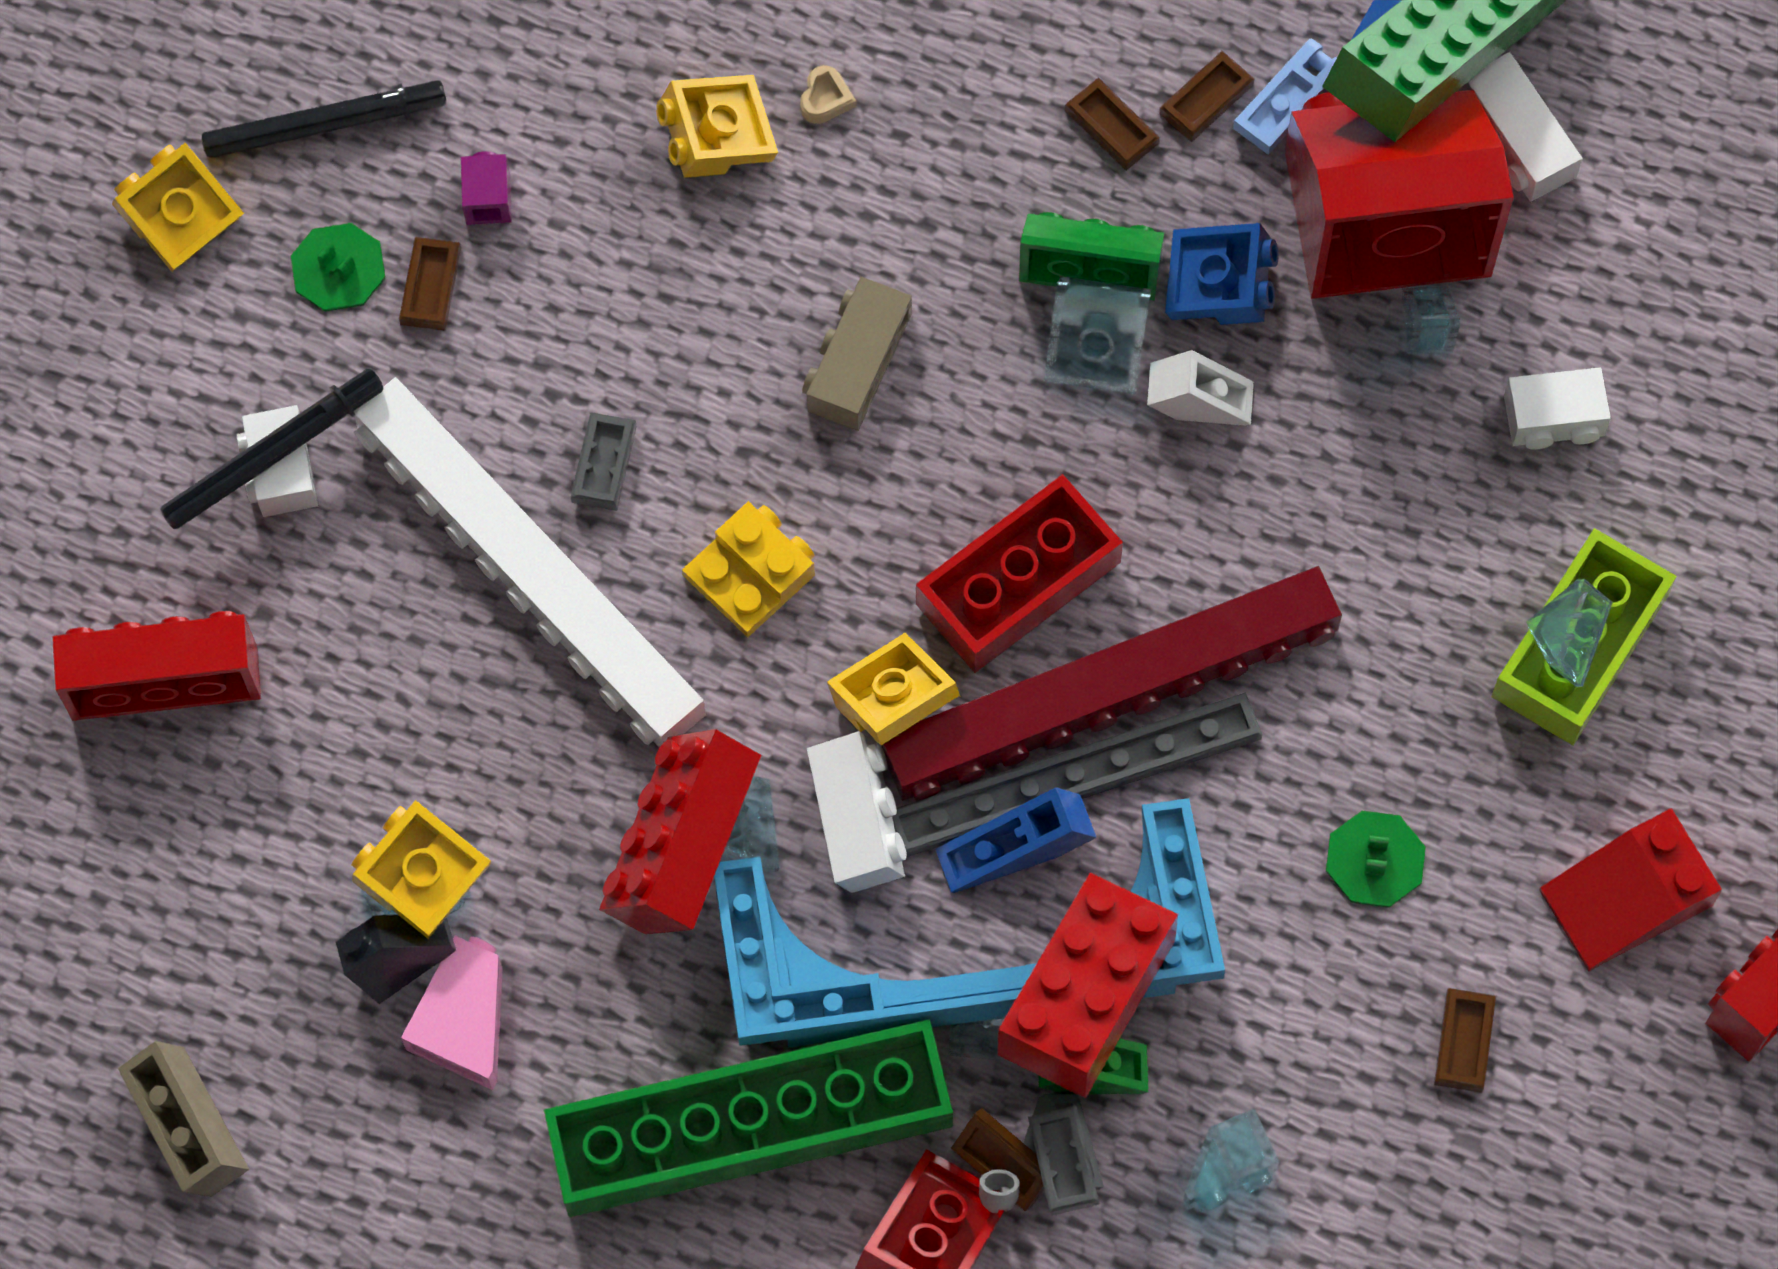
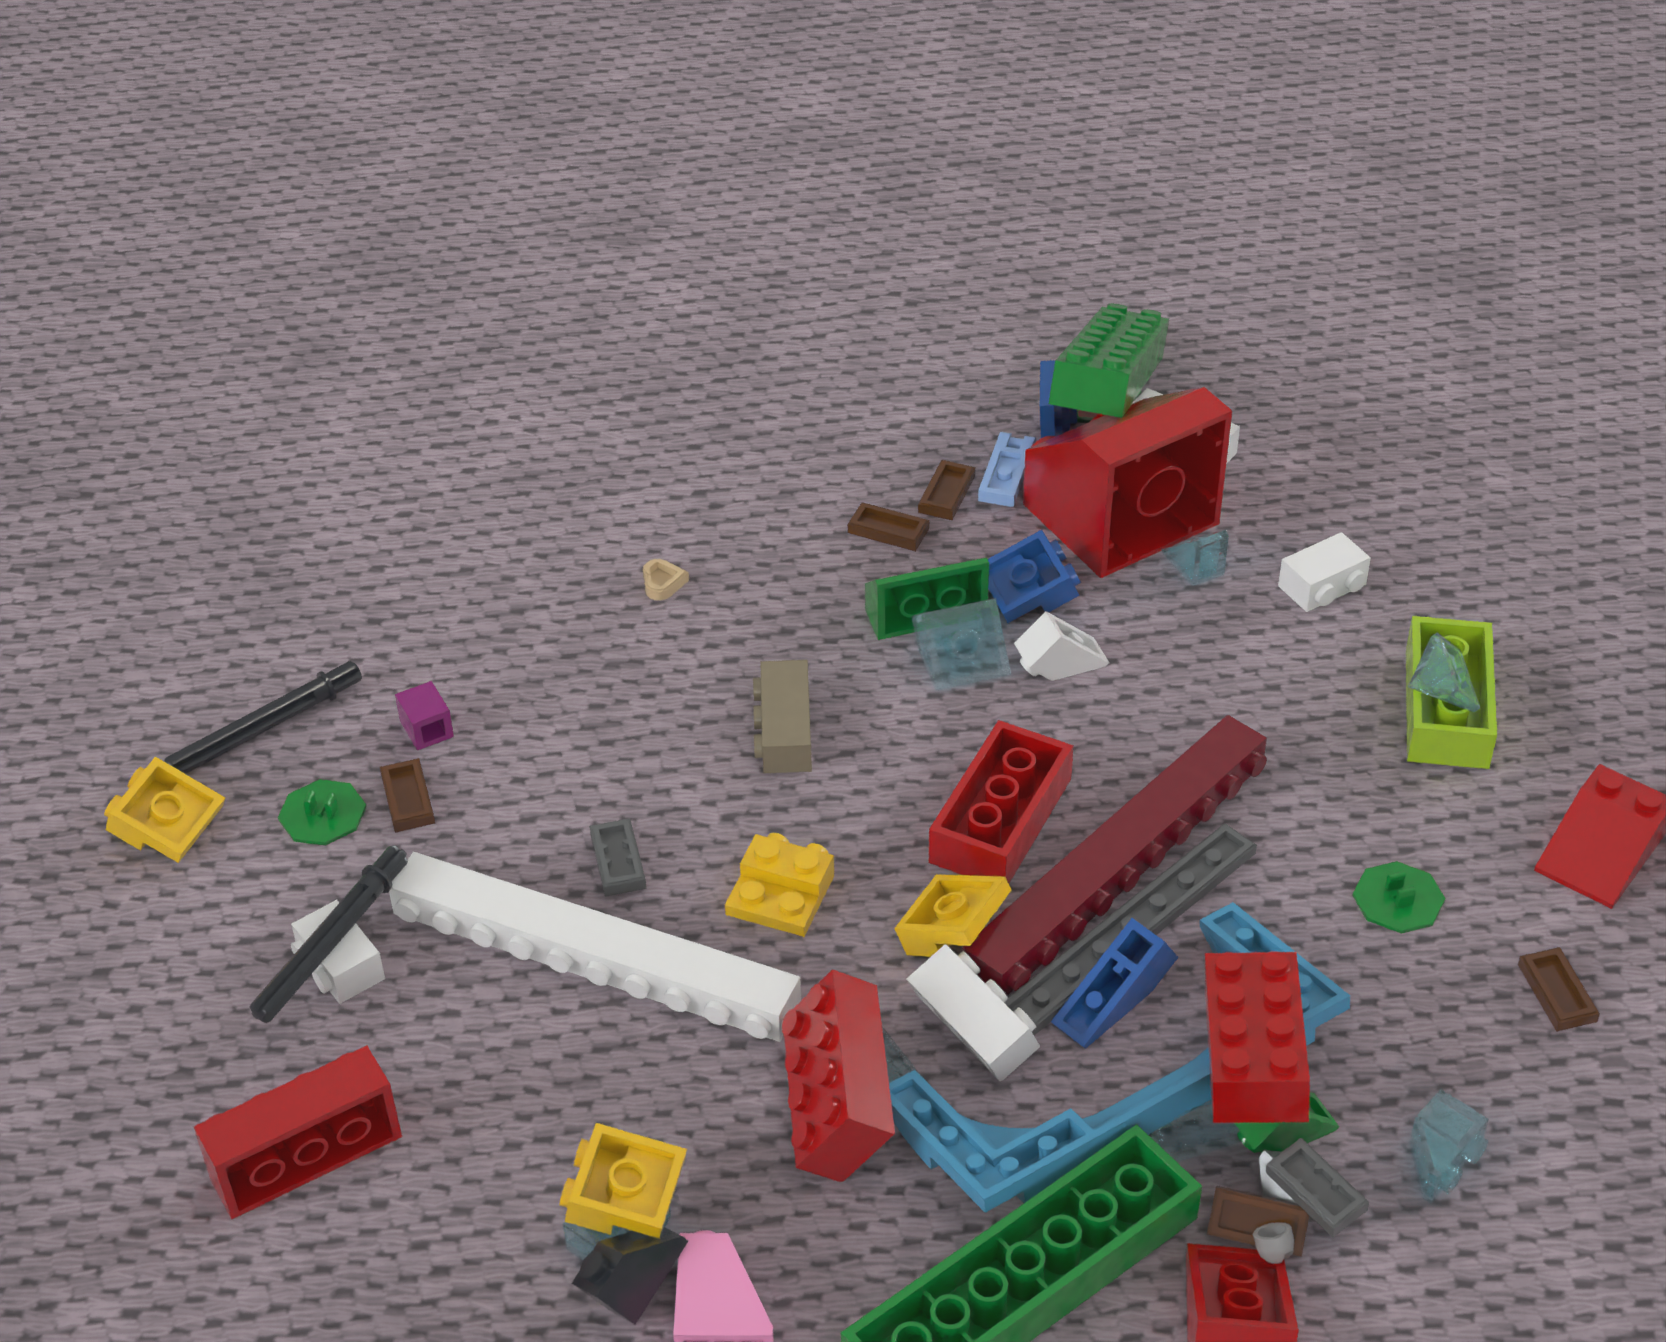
camera: 25 degrees left, 25 degrees down
yellow plate [656,75,778,178] -> none

